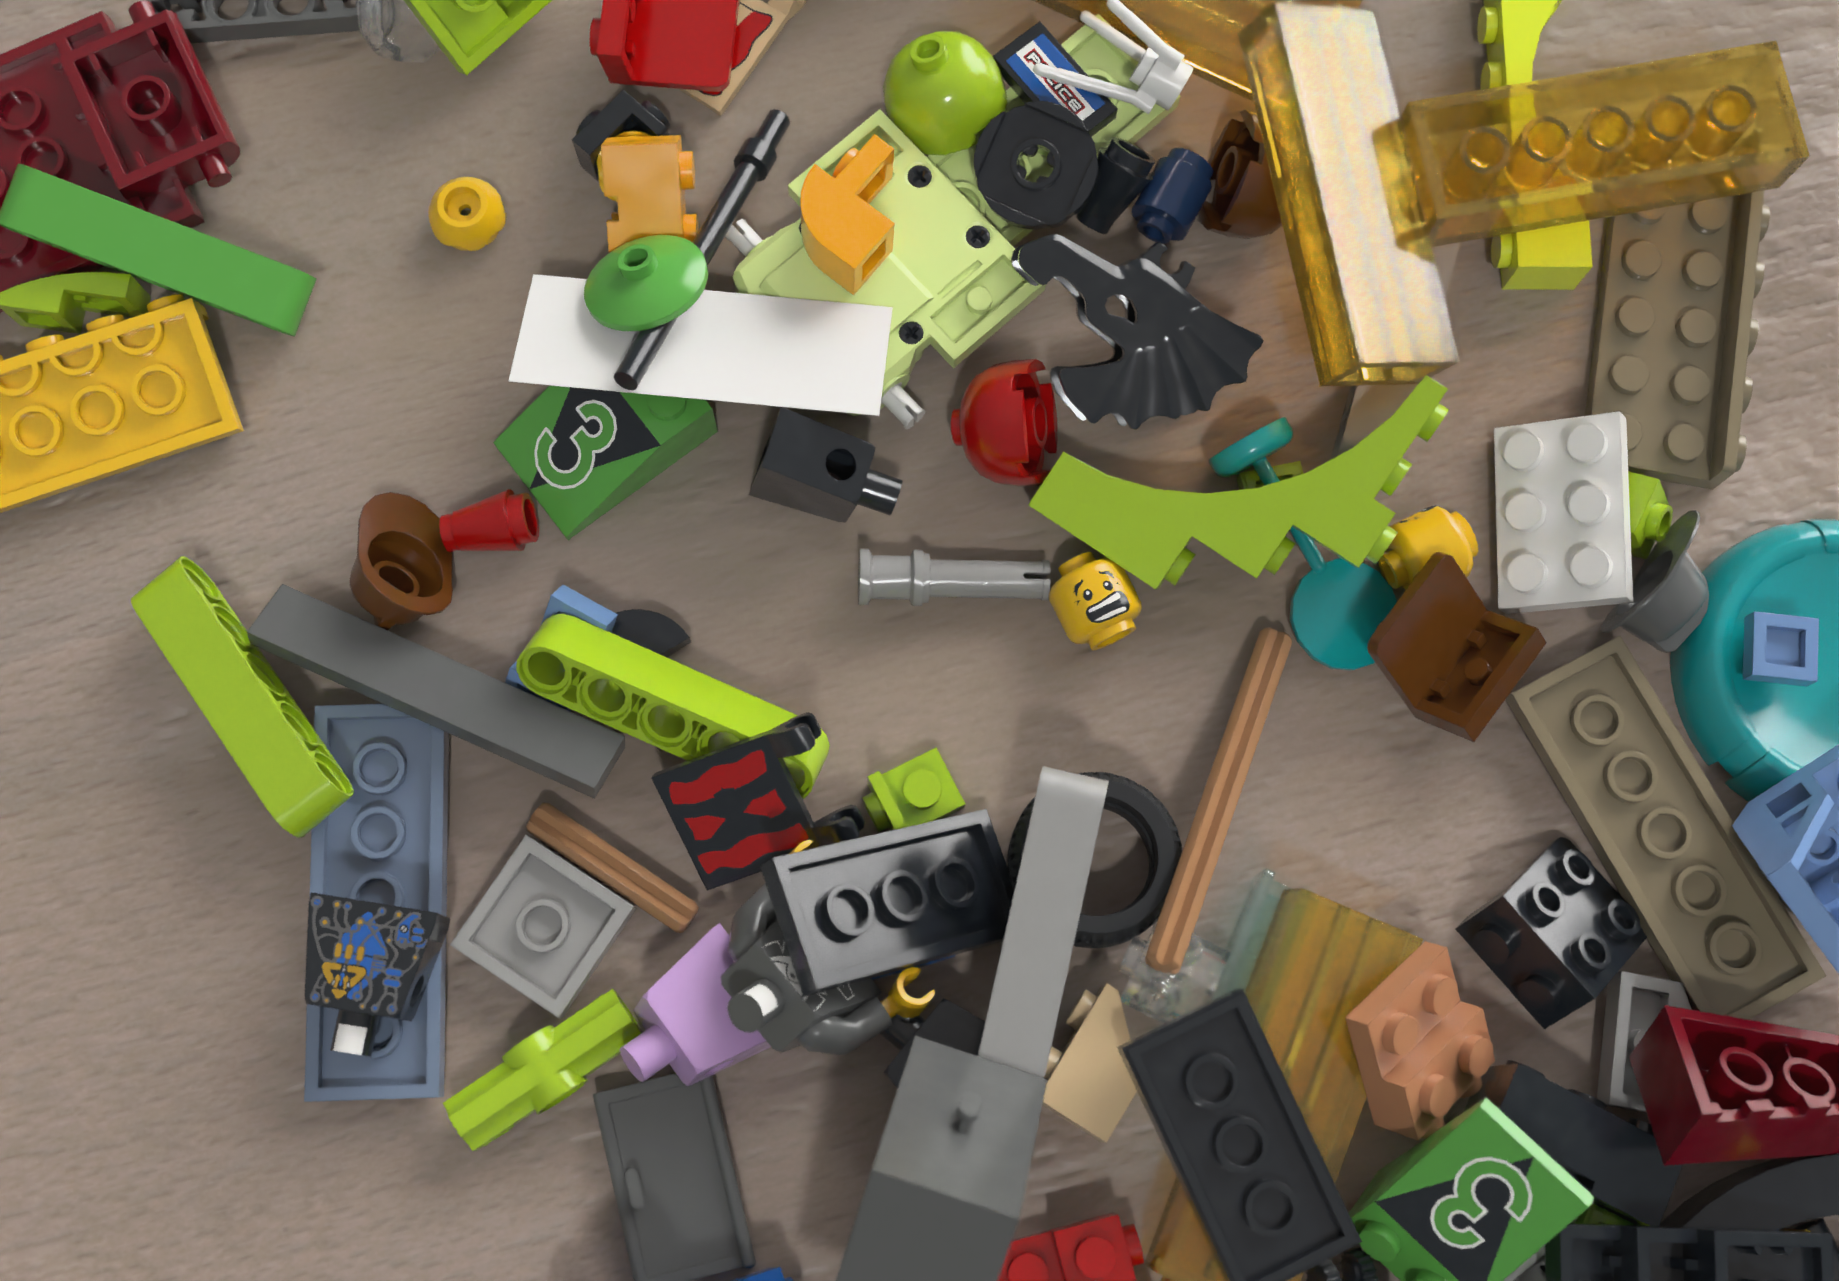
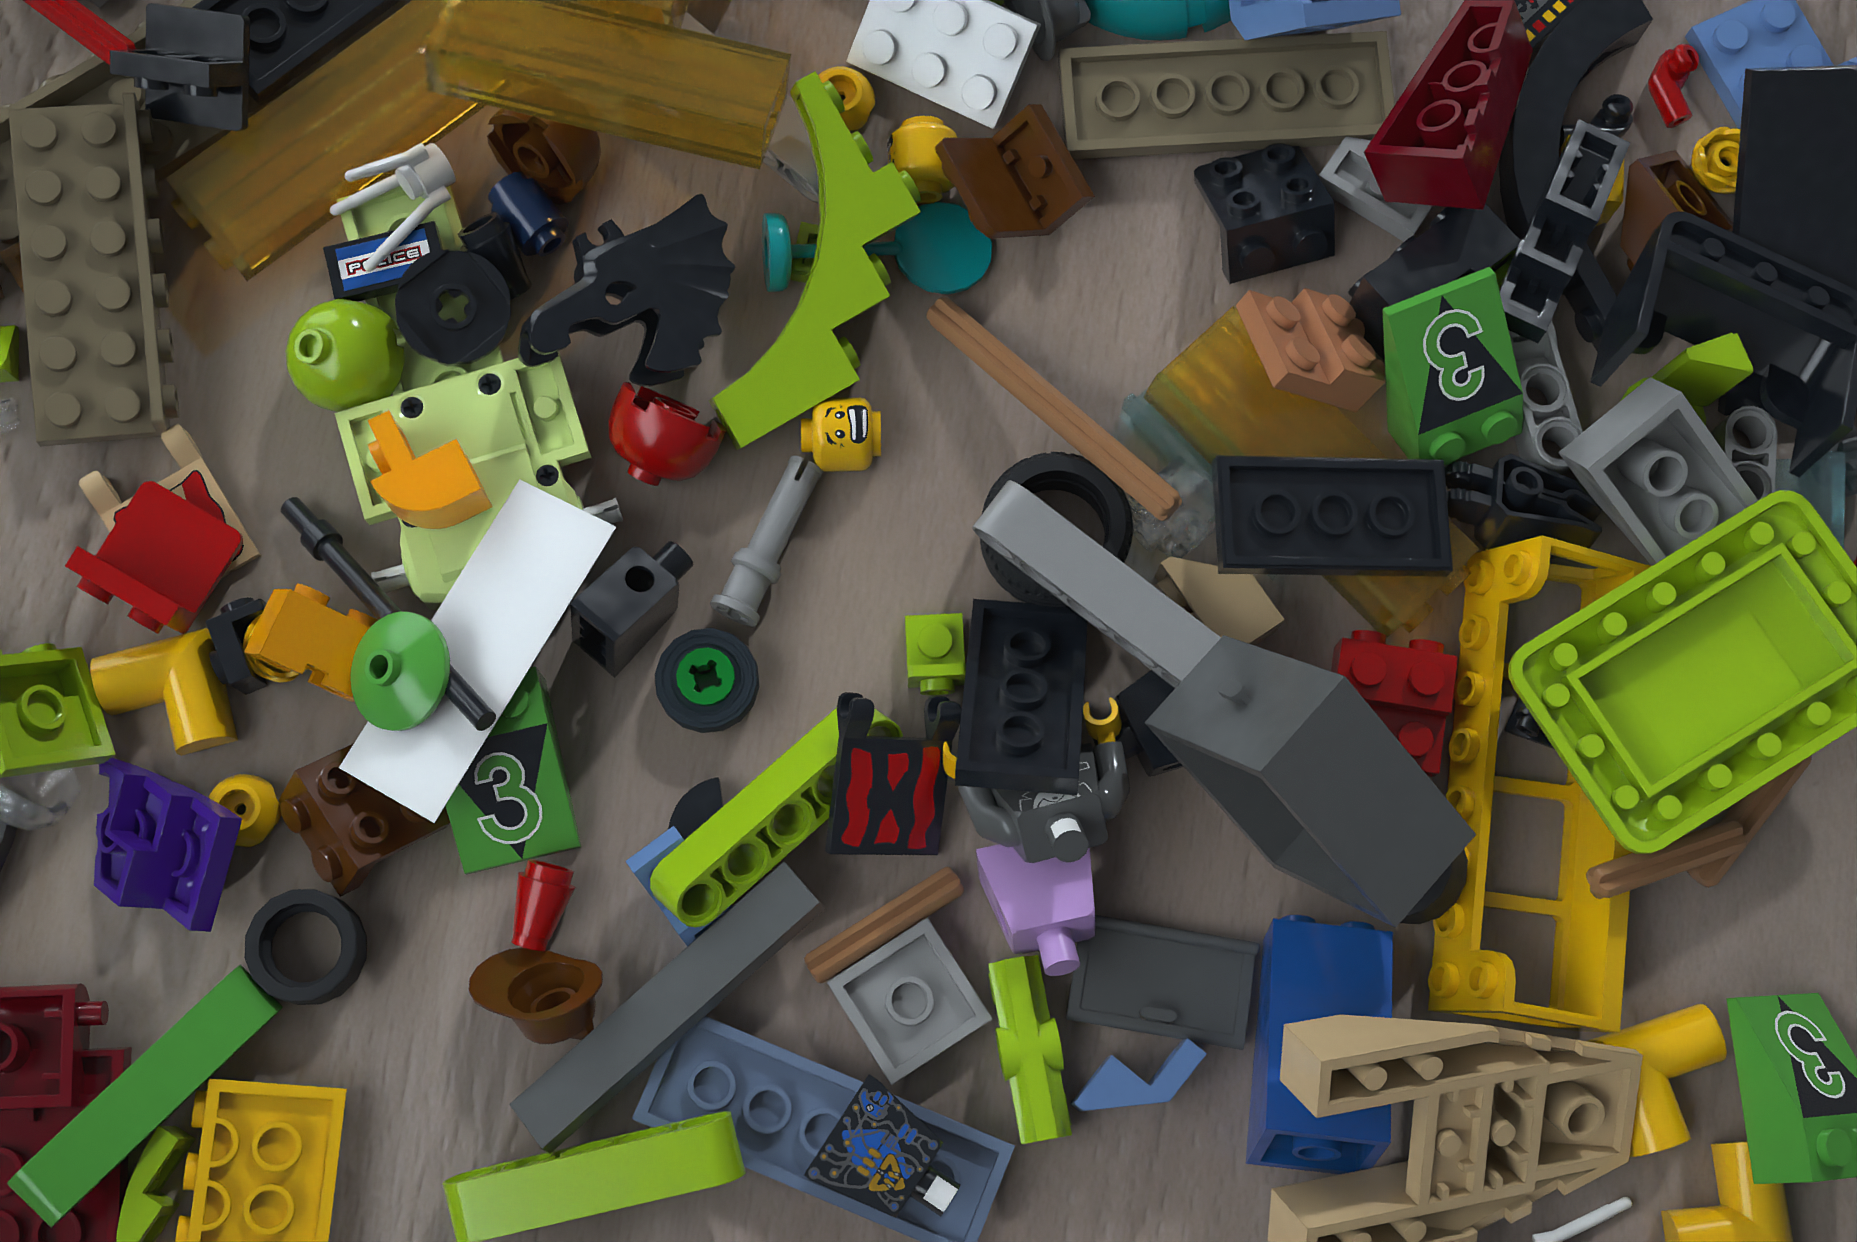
camera: 65 degrees left, 0 degrees up
none -> yellow brick [90,628,238,756]
none -> dark purple slope [94,758,242,932]
none -> black tyre [244,889,367,1005]
none -> reddish brown bracket [278,743,450,897]
none -> black wheel [654,628,760,733]
none -> yellow plate [818,66,875,131]
none -> medium blue slope [1070,1038,1207,1112]

